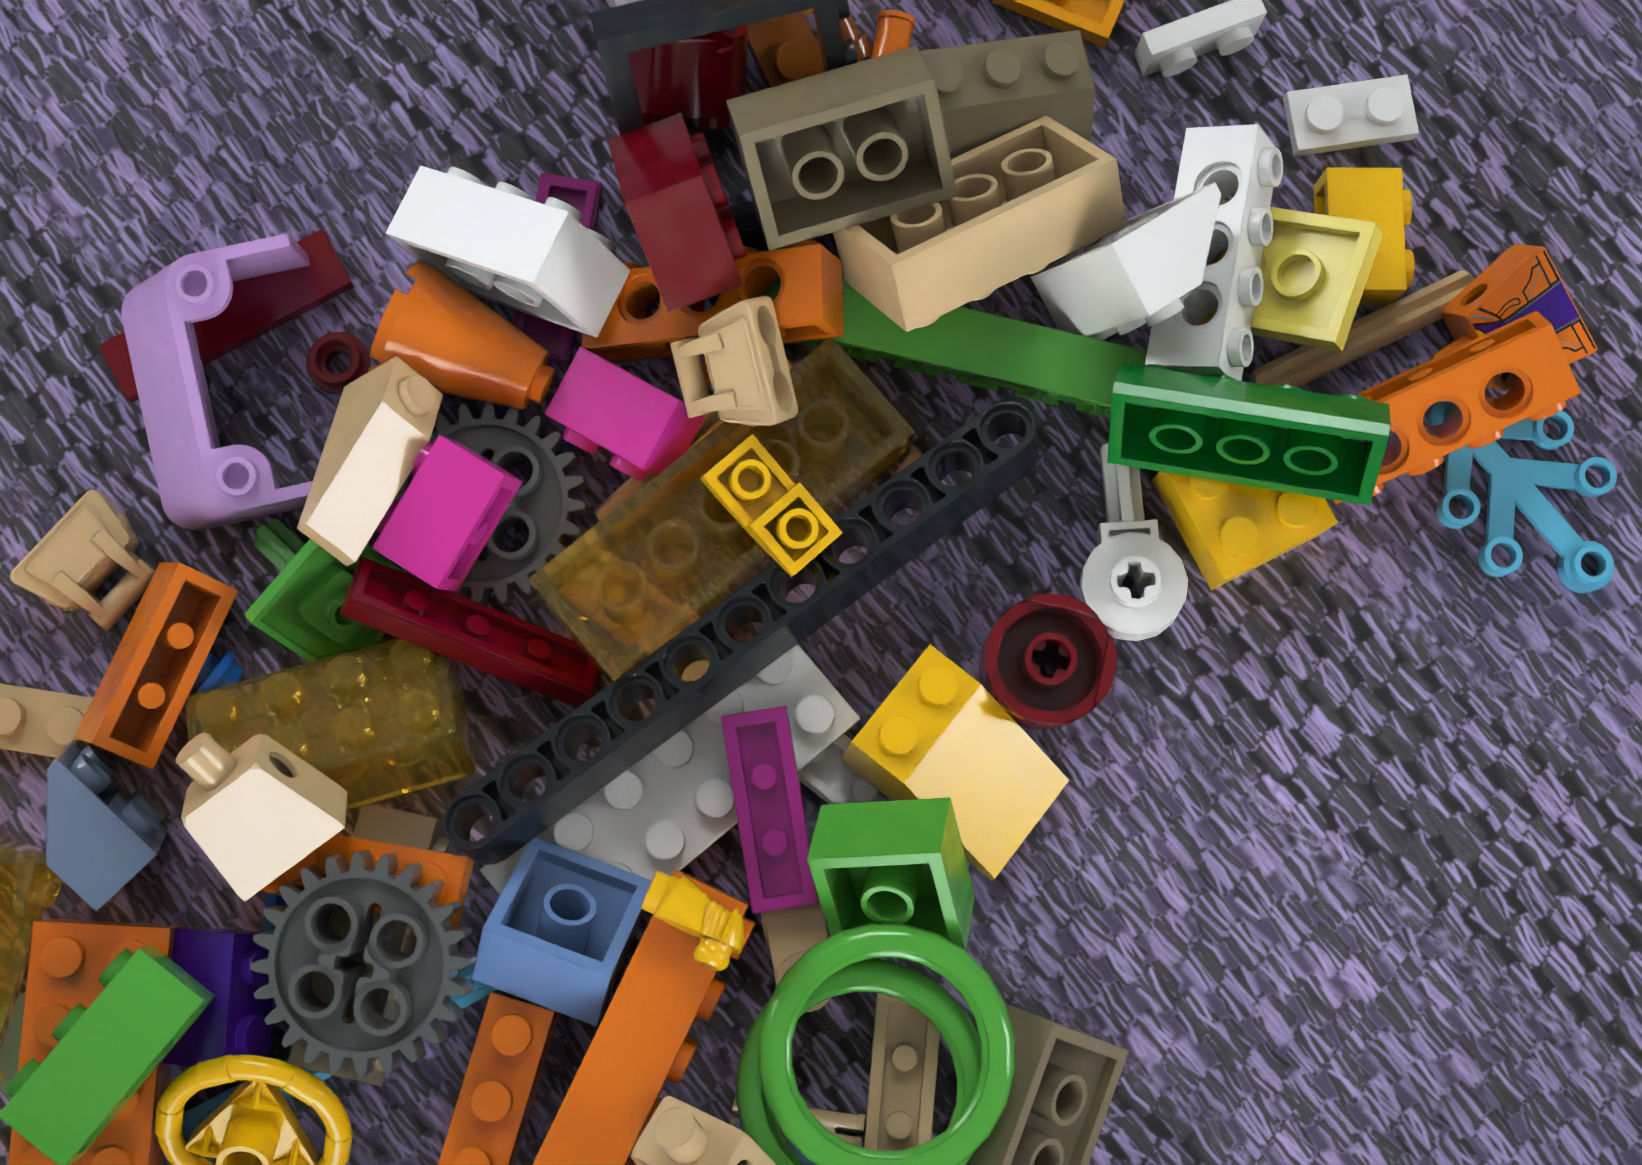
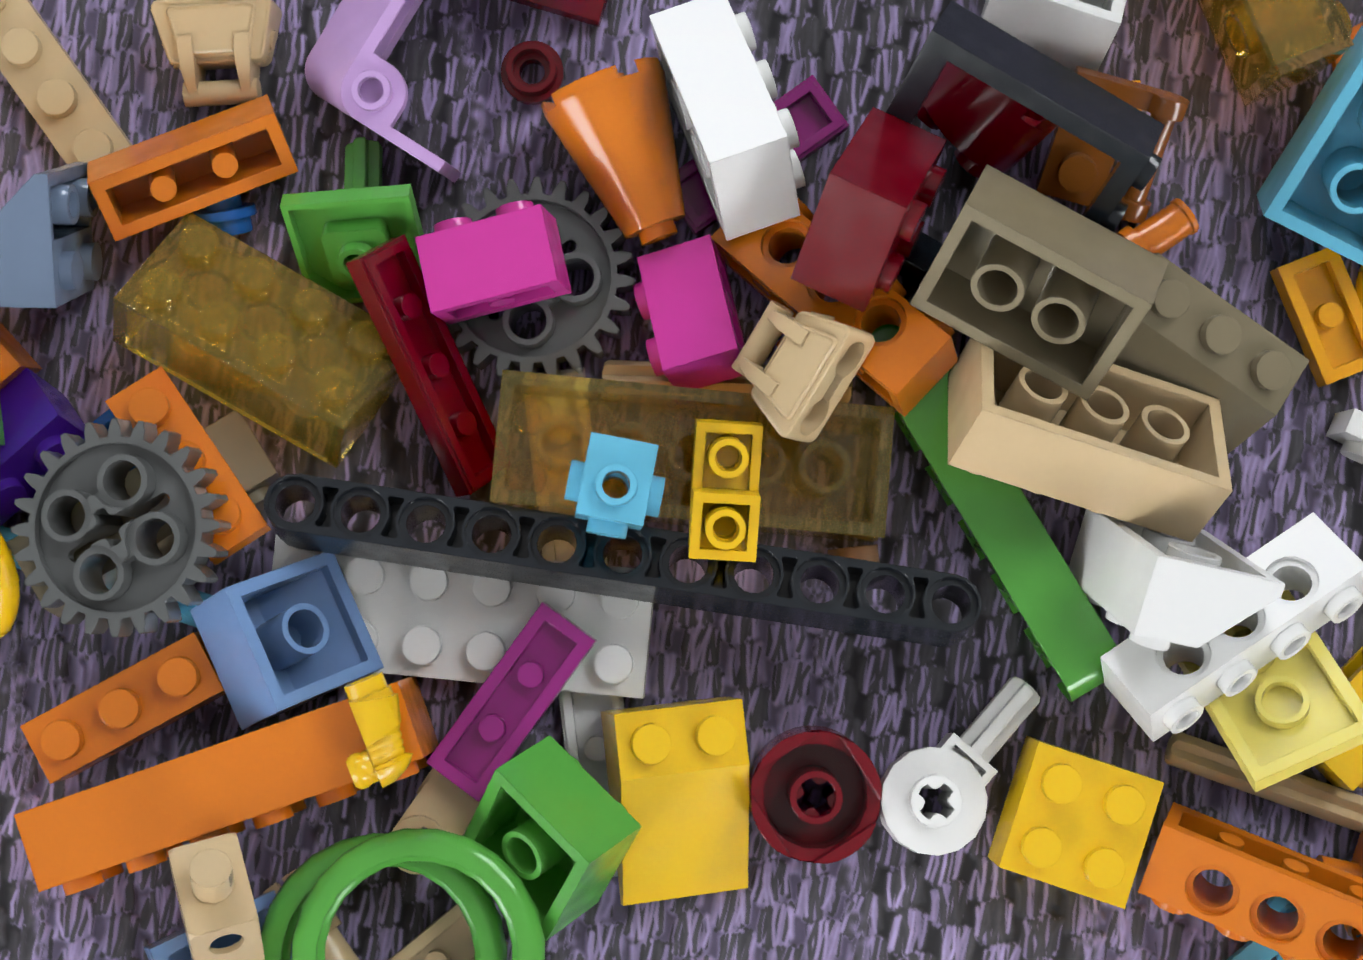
camera: 50 degrees right, 5 degrees up
torso [175,732,348,902] -> none
tan slope [297,355,443,566] -> none
green slope [1107,363,1391,505] -> none
none -> medium azure brick [564,432,665,539]

